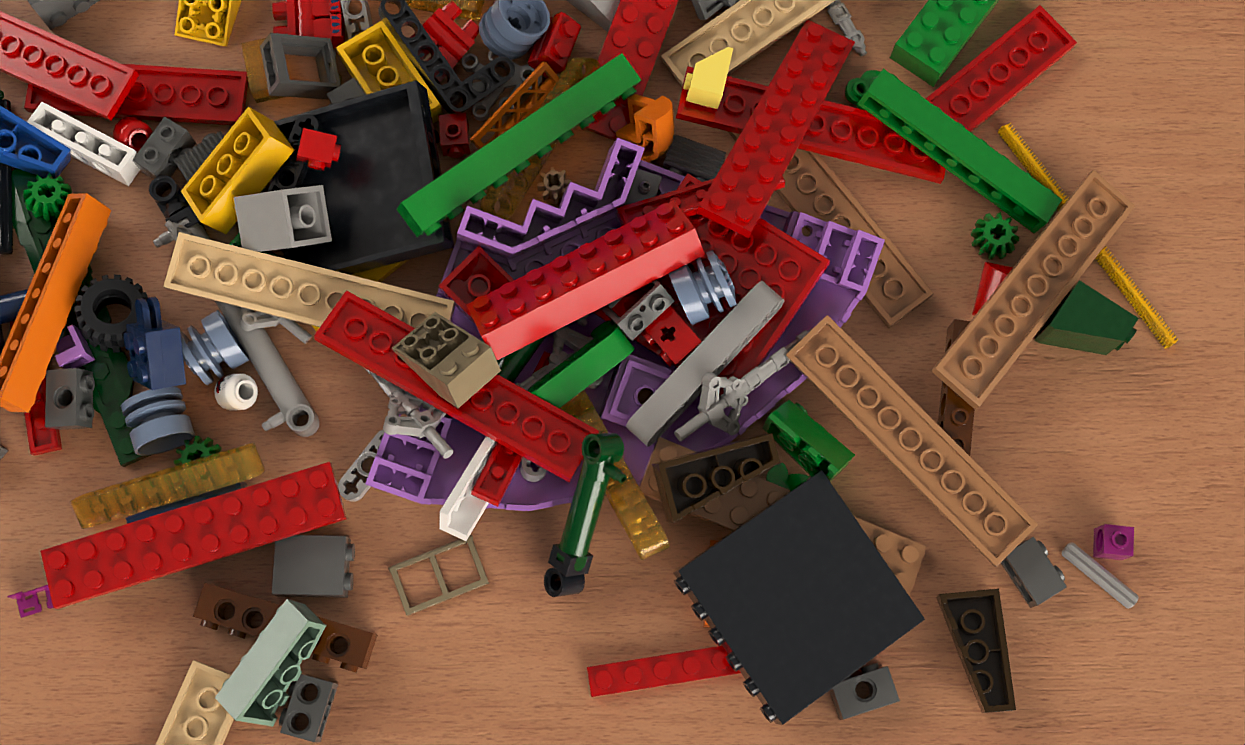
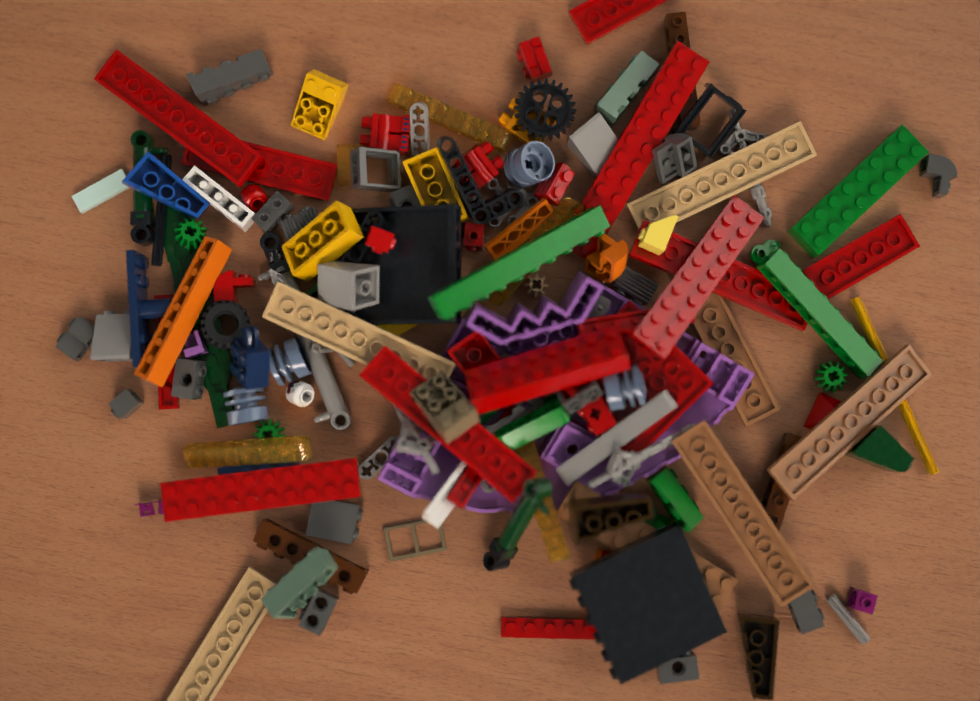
camera: 10 degrees right, 10 degrees up
none -> red brick [214,270,256,303]

